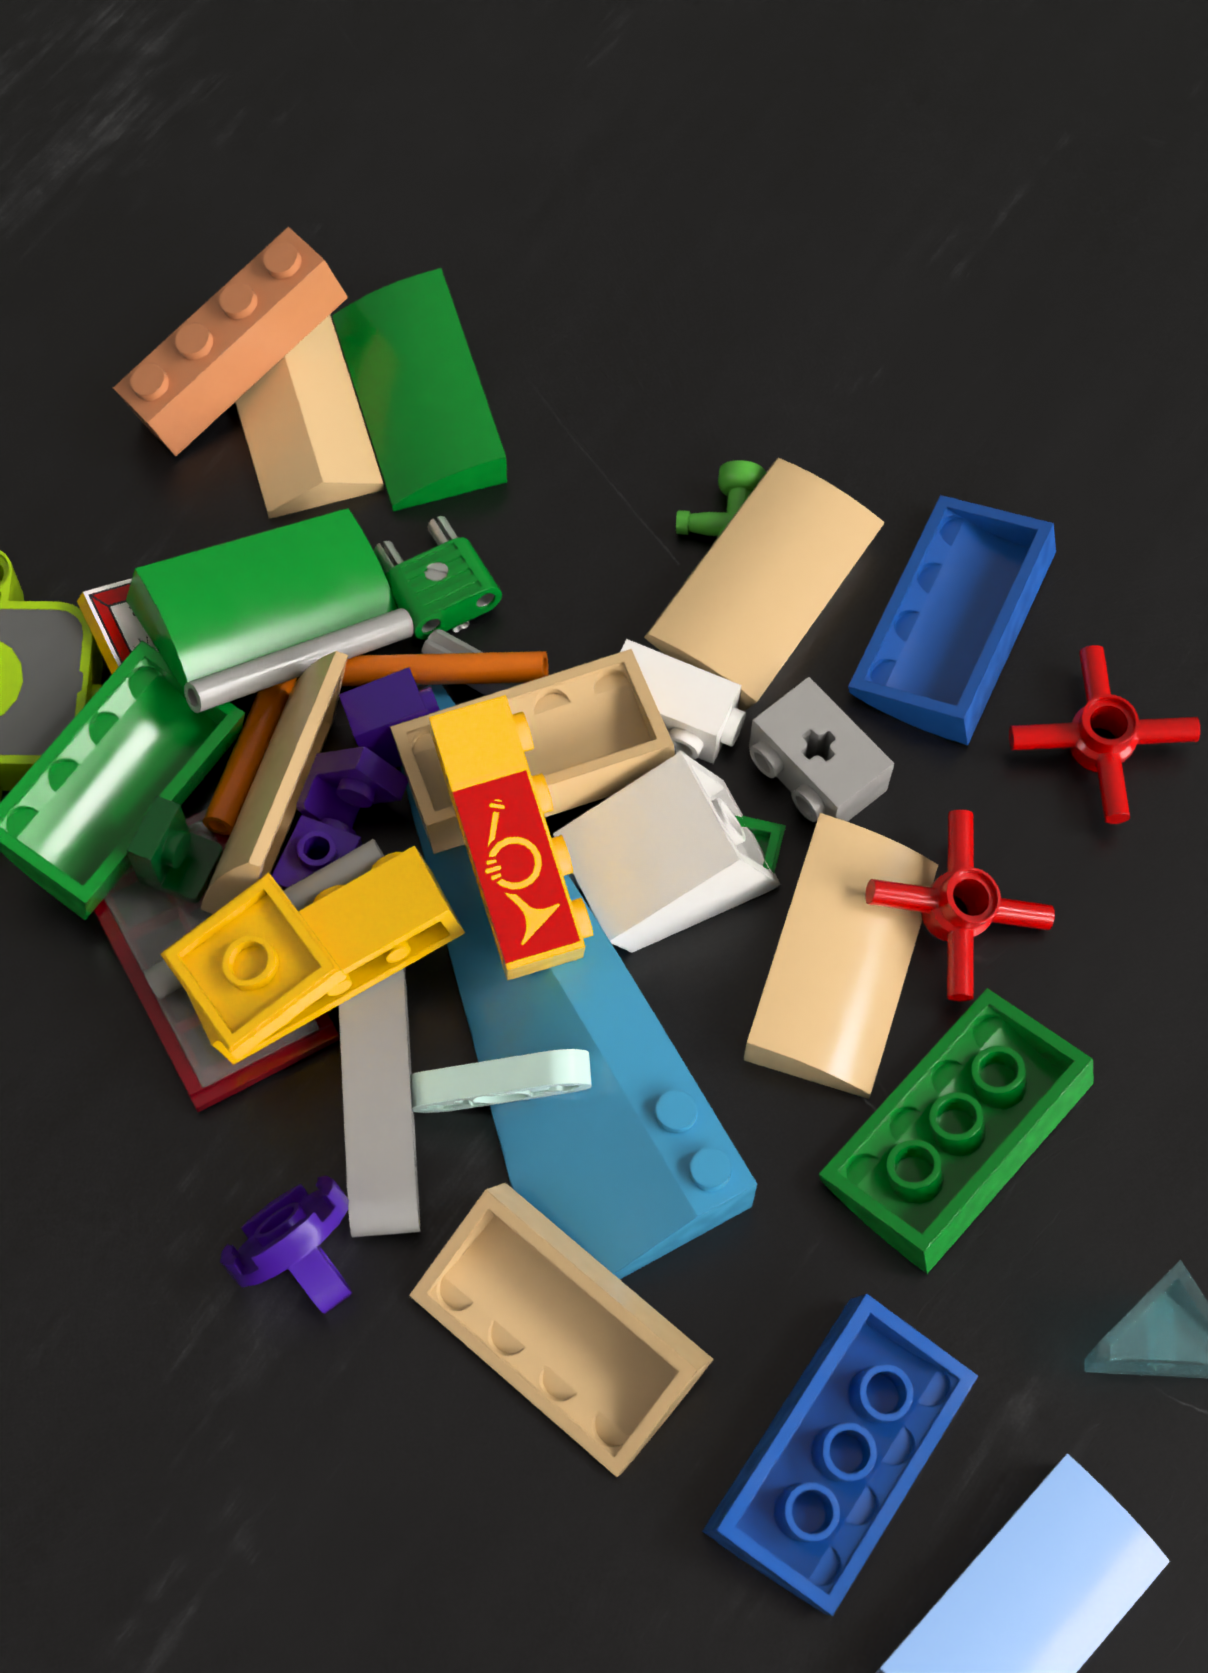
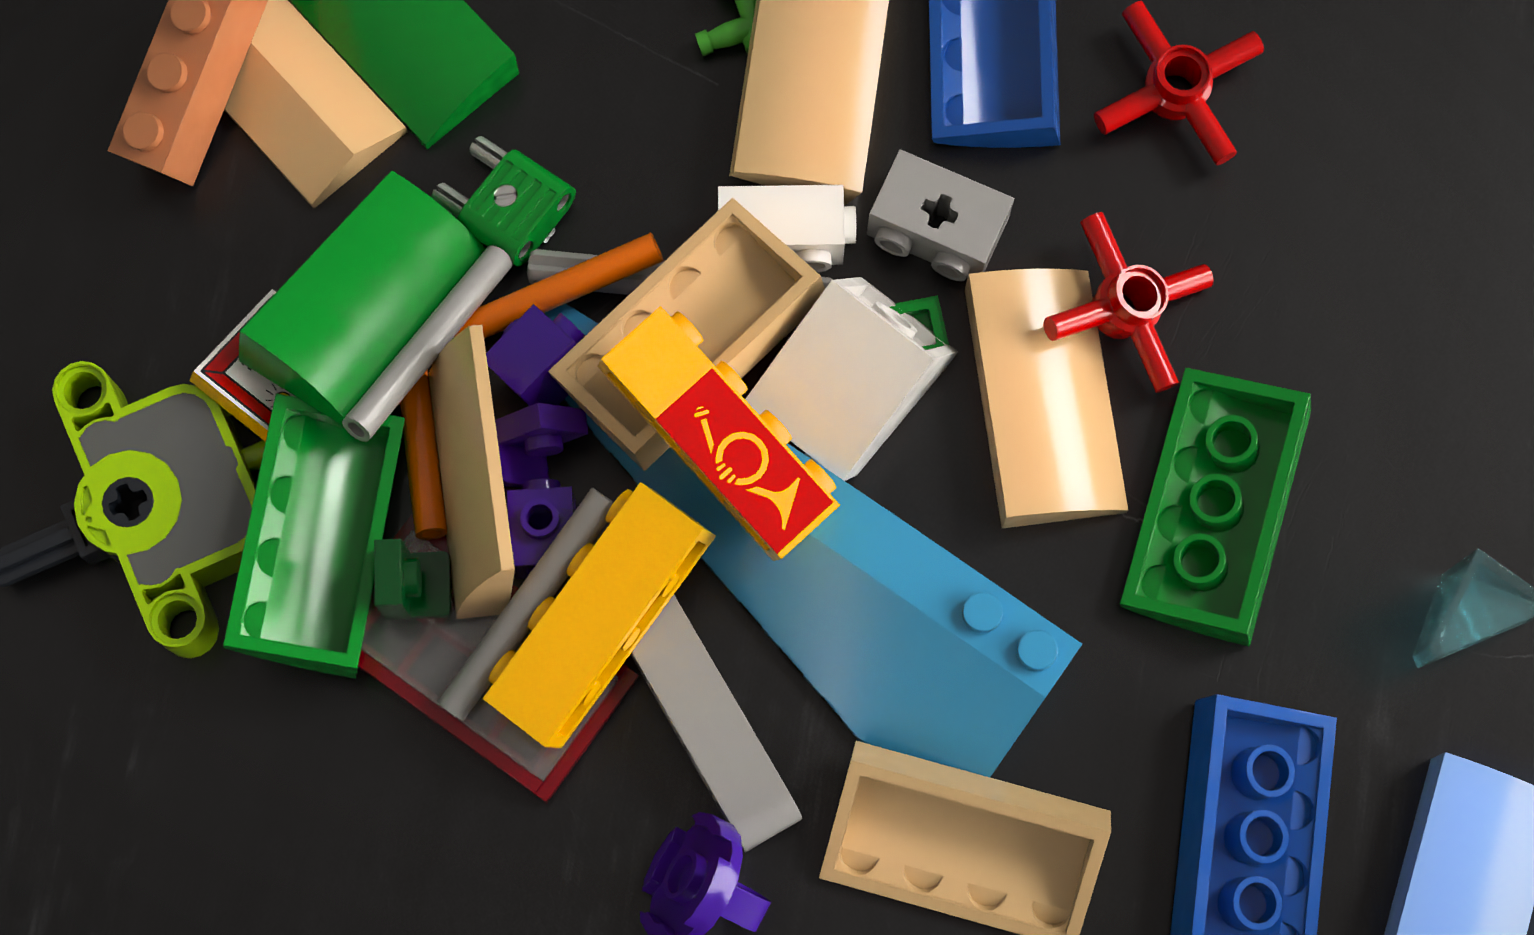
camera: 25 degrees left, 10 degrees up
yellow tile [160,872,347,1060] -> none
light aqua beam [410,1049,592,1113] -> none

